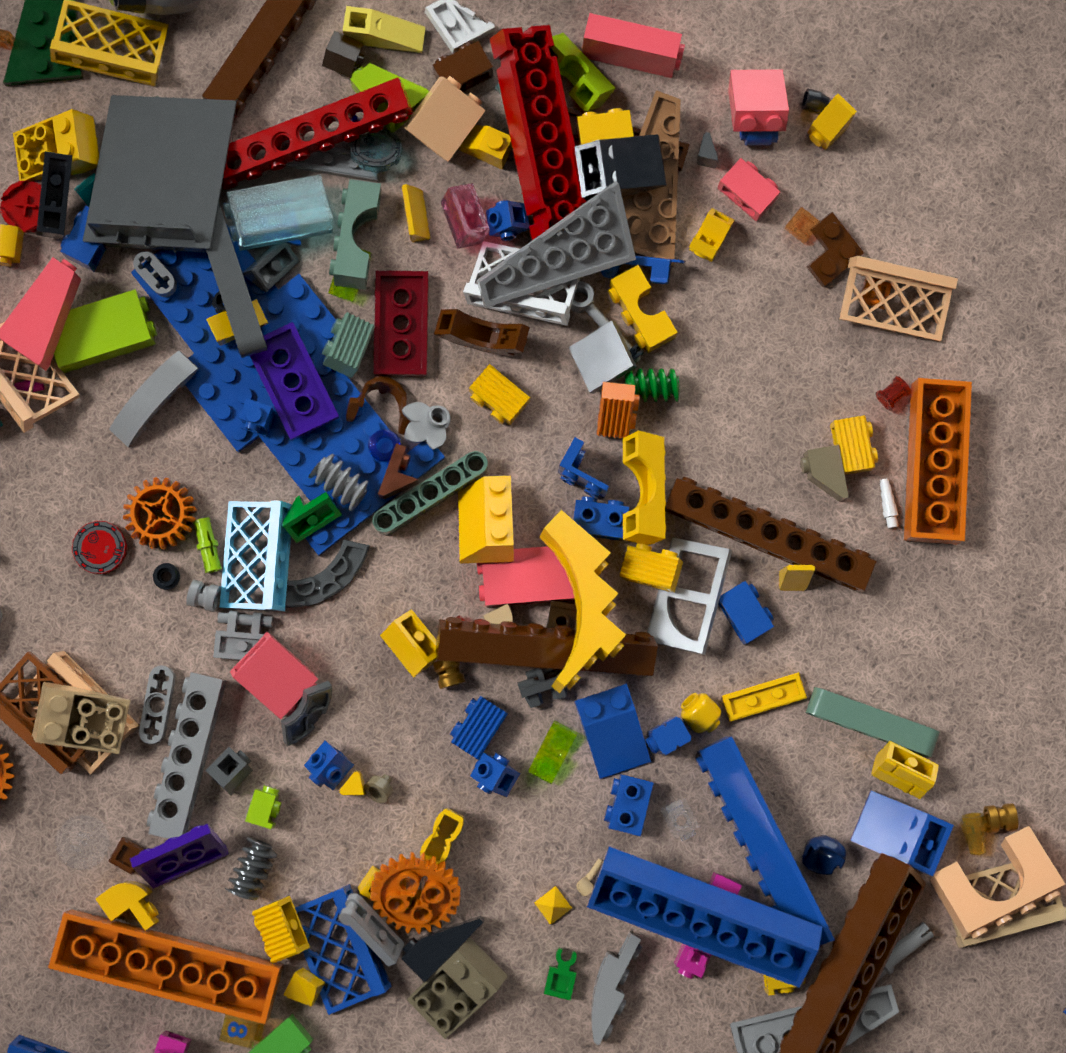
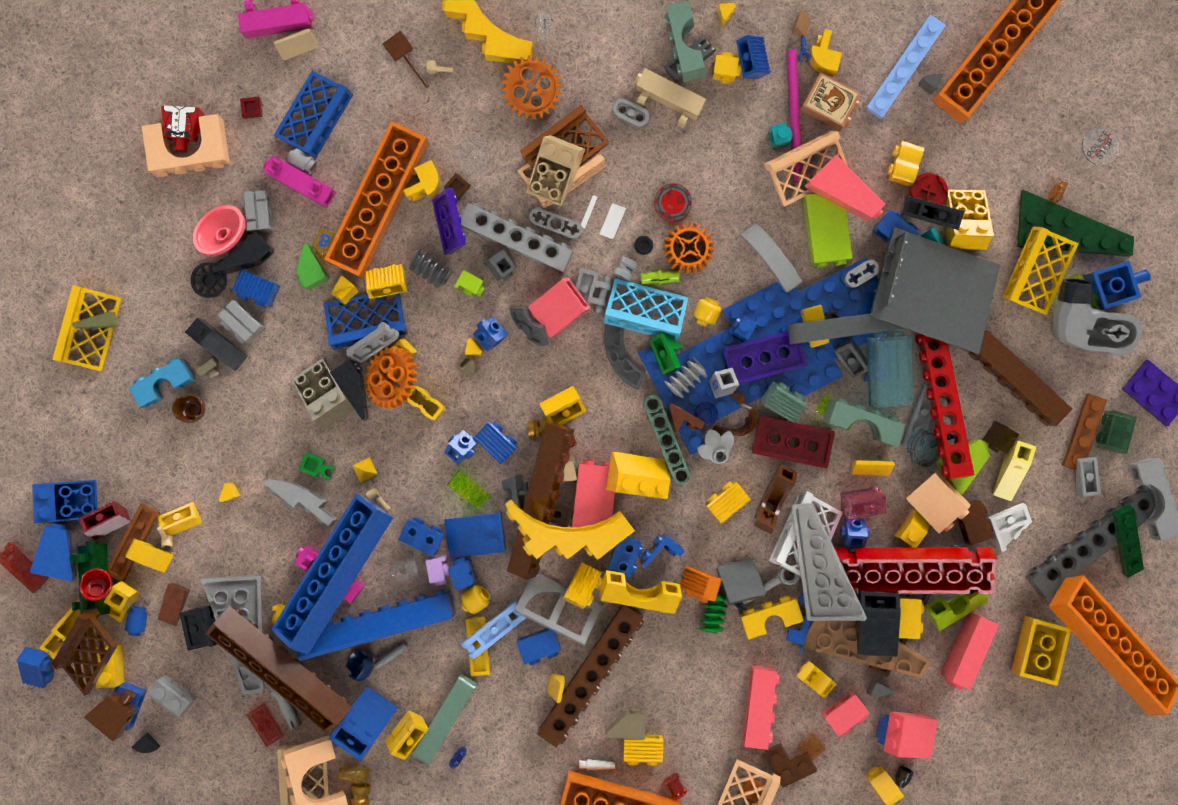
camera: 100 degrees right, 5 degrees up
none -> clear red plate [246,703,284,747]
none -> light grey animal [374,642,408,669]
none -> lavender brick [425,555,449,586]
none -> clear blue piece [449,746,467,769]
none -> light blue plate [460,600,526,659]
none -> white sticker [581,195,626,239]
none -> yellow head [693,297,721,327]
none -> light grey brick [709,368,739,398]
none -> coral brick [742,665,779,750]

